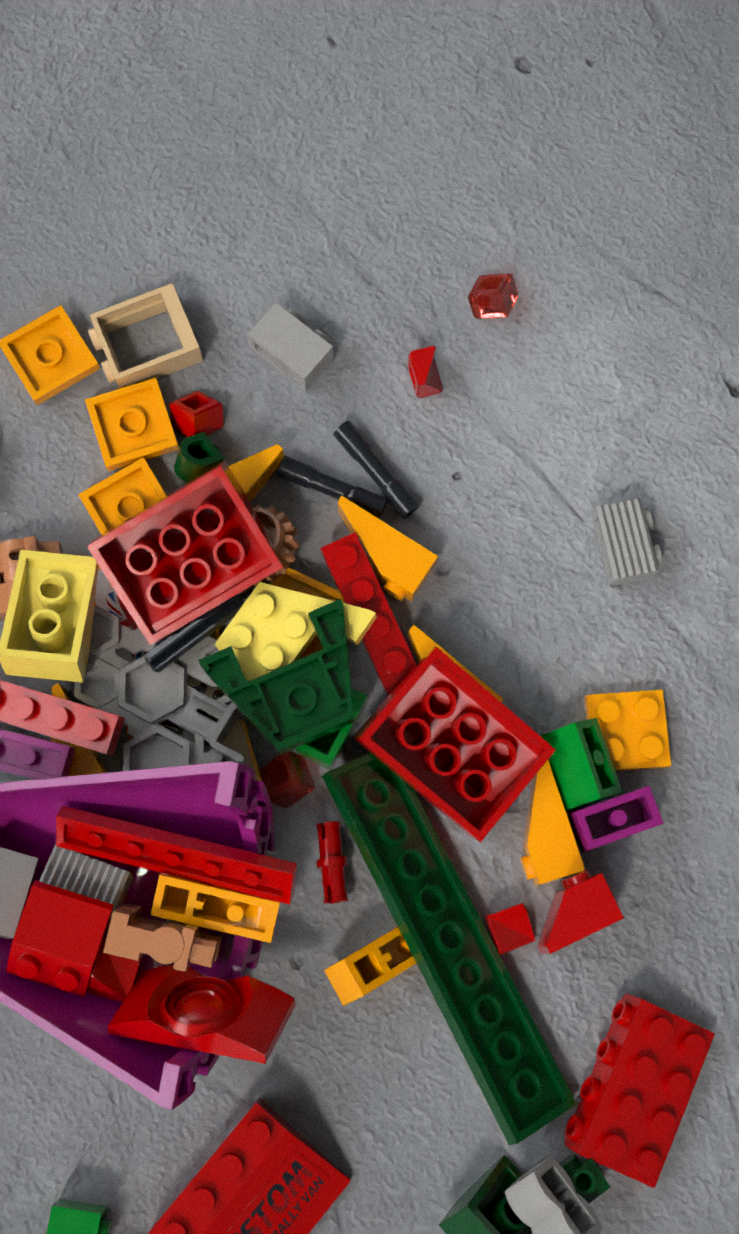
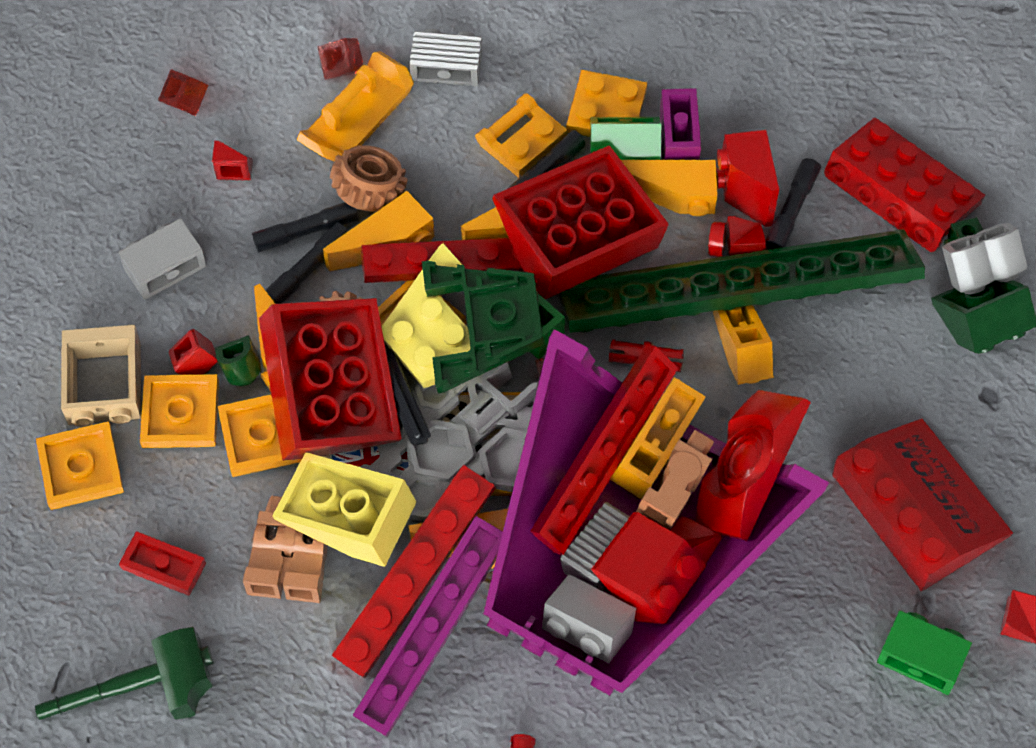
camera: 70 degrees left, 15 degrees down
none -> light orange piece [296,51,414,162]
none -> clear red slope [317,38,364,79]
none -> nougat gear [330,145,408,211]
none -> light orange plate [475,93,567,178]
none -> black piece [507,130,586,189]
none -> red tile [708,221,727,257]
none -> black piece [765,158,821,250]

